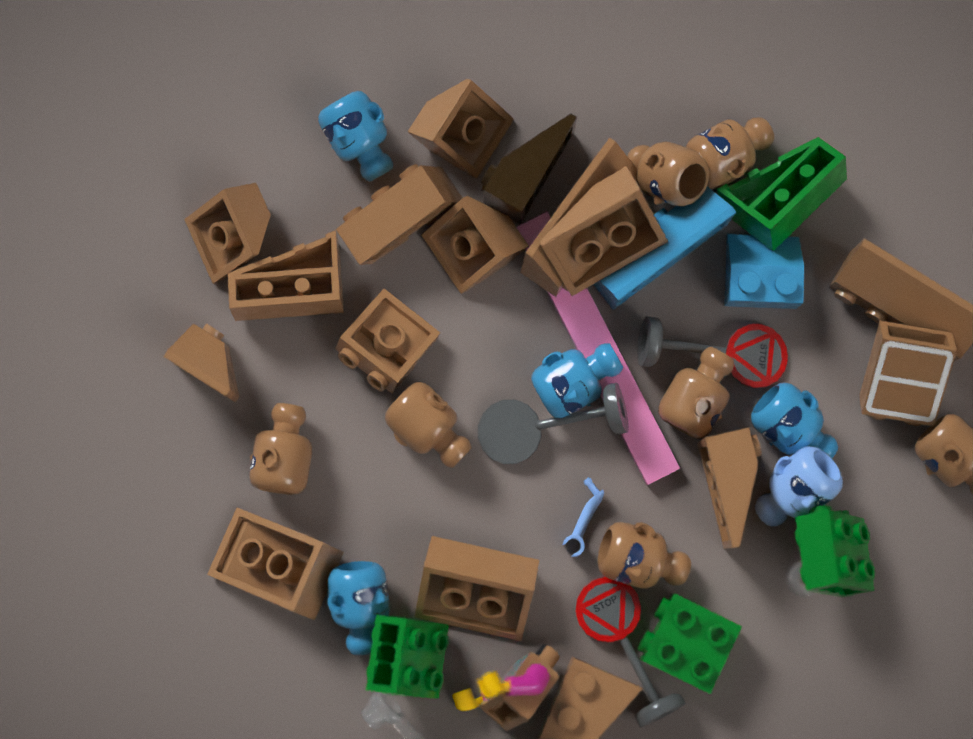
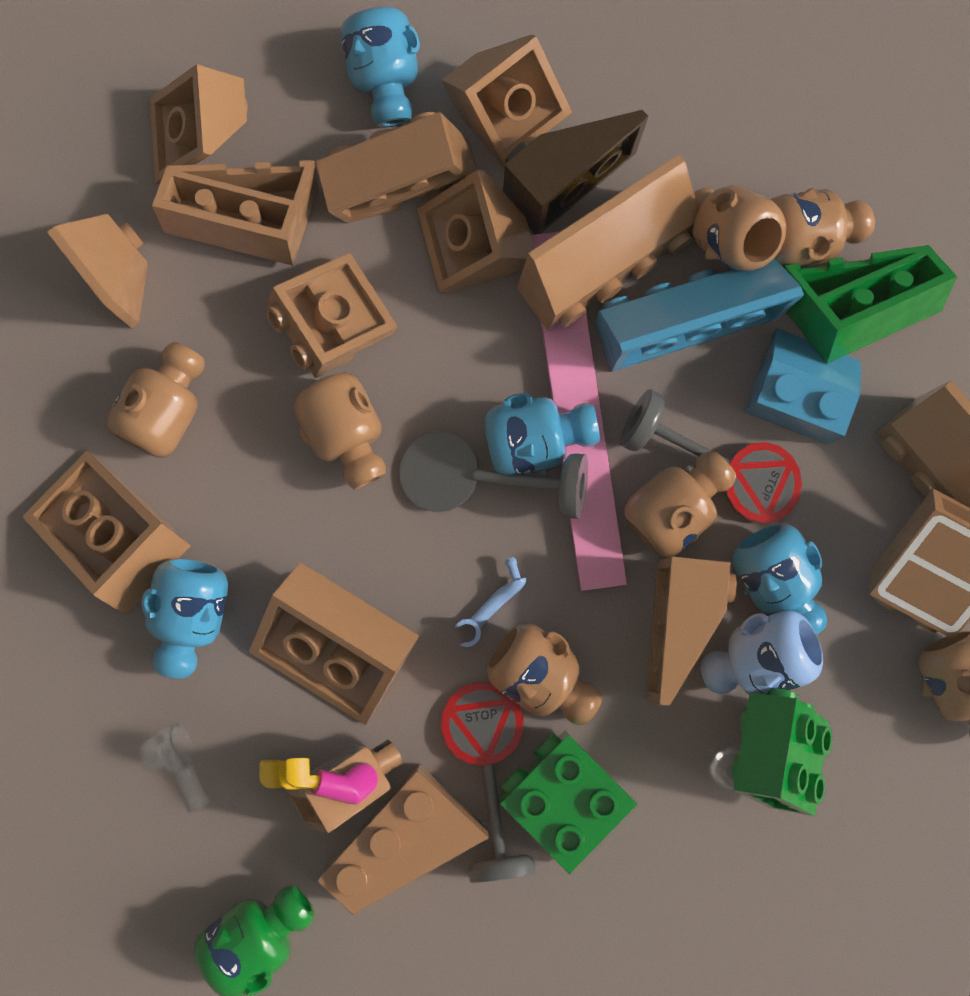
camera: 15 degrees right, 0 degrees up
green brick [366,615,449,699] -> none
medium nougat slope [540,167,668,296] -> none

